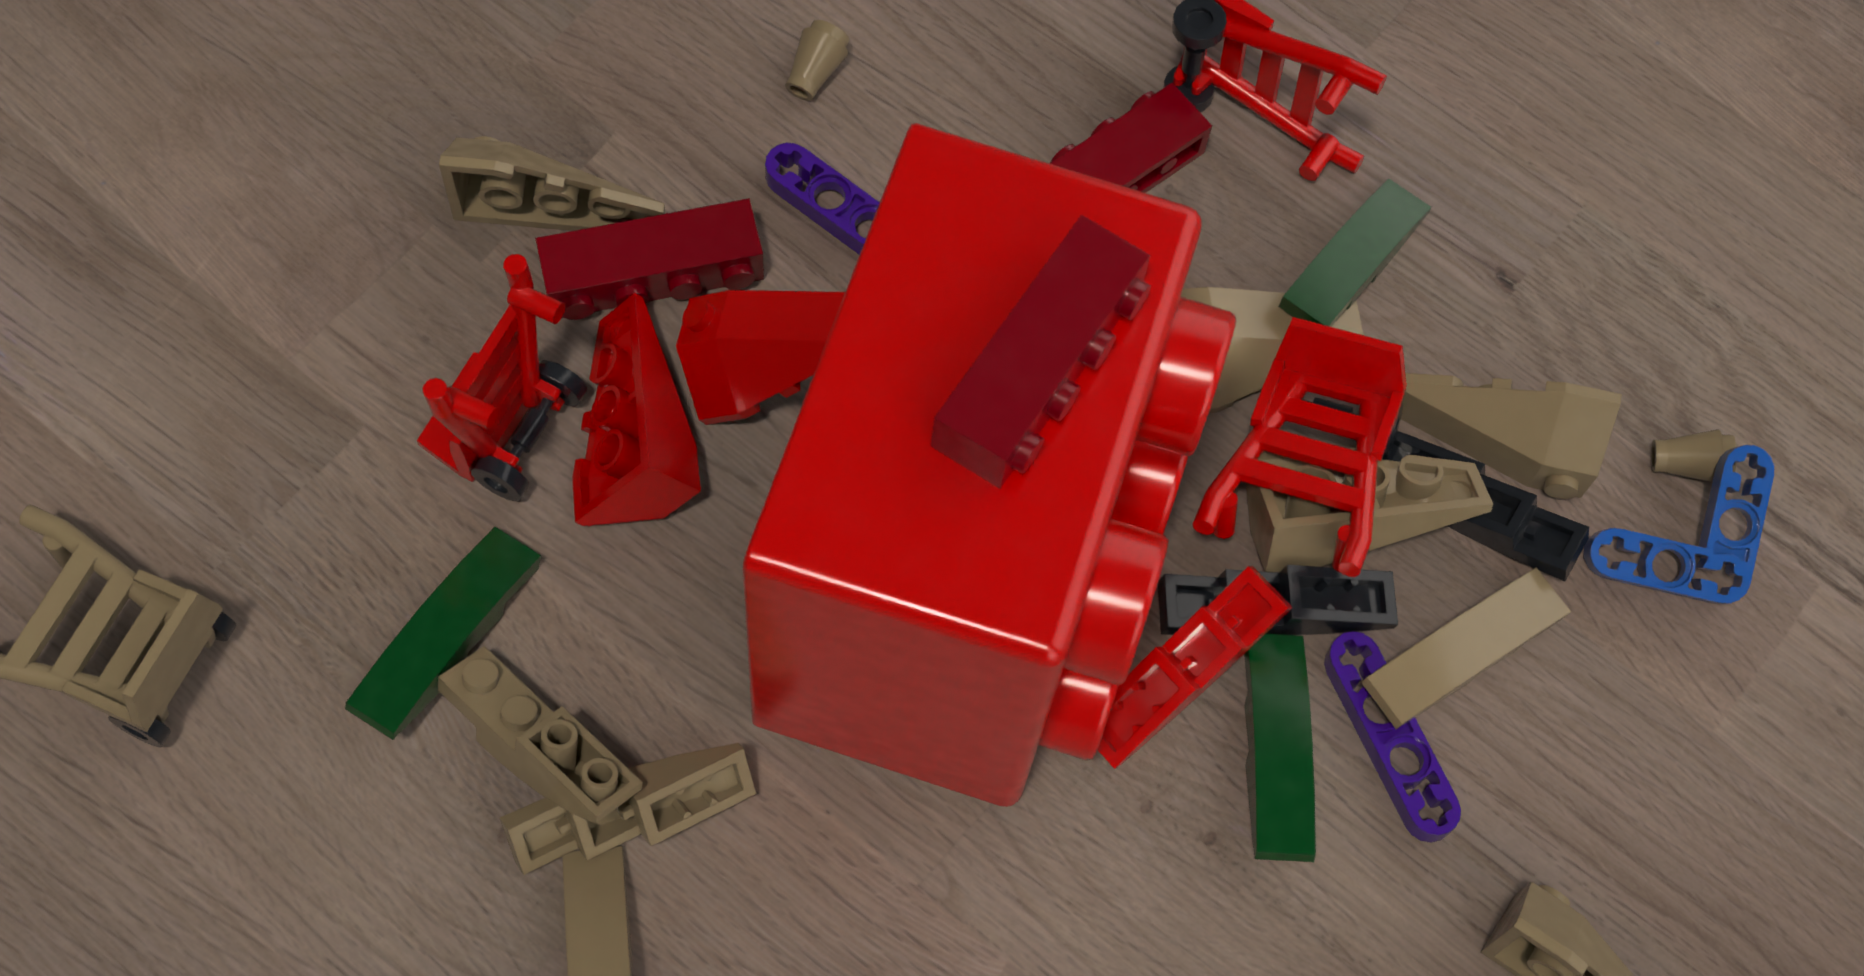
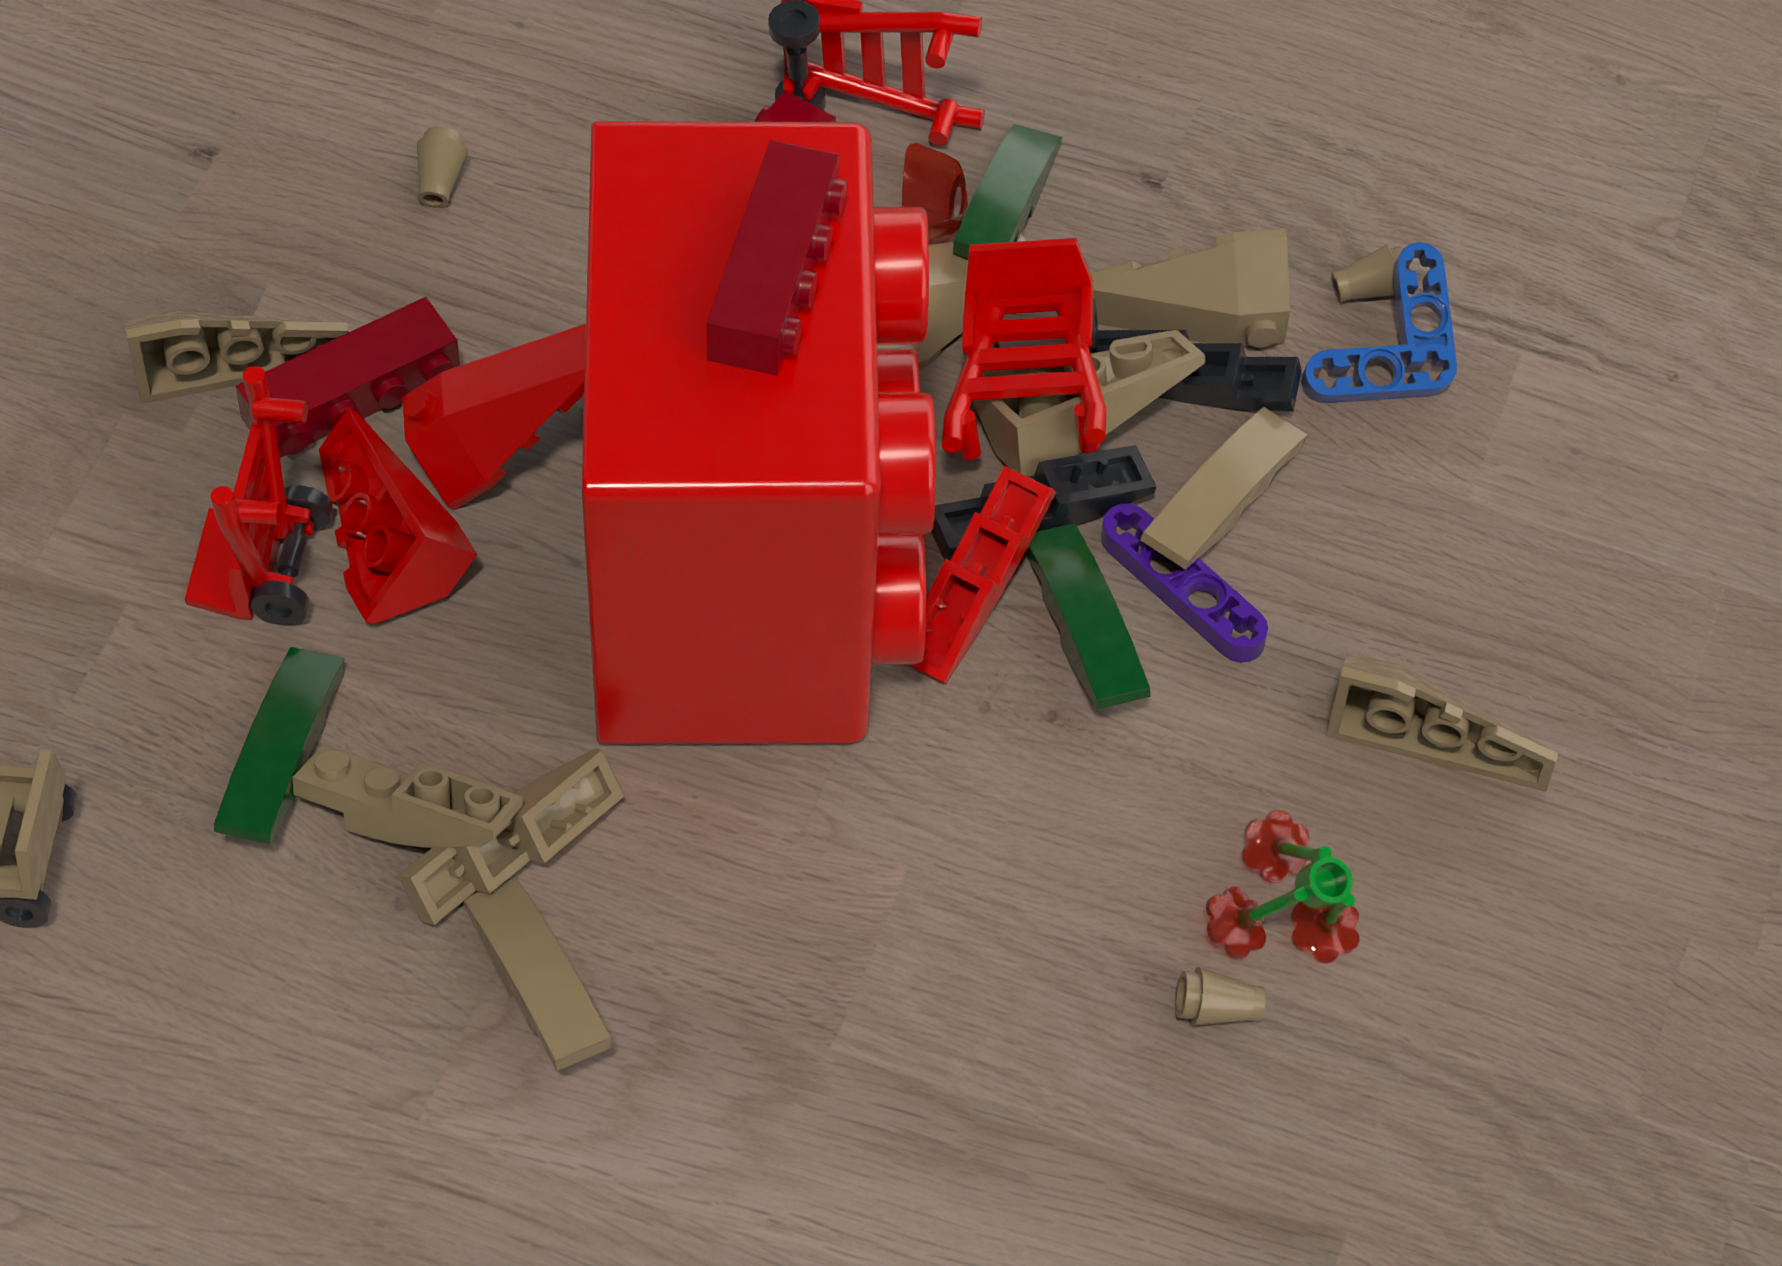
camera: 15 degrees left, 10 degrees down
dark purple beam [765,143,880,255] -> none
none -> clear red piece [902,143,969,245]

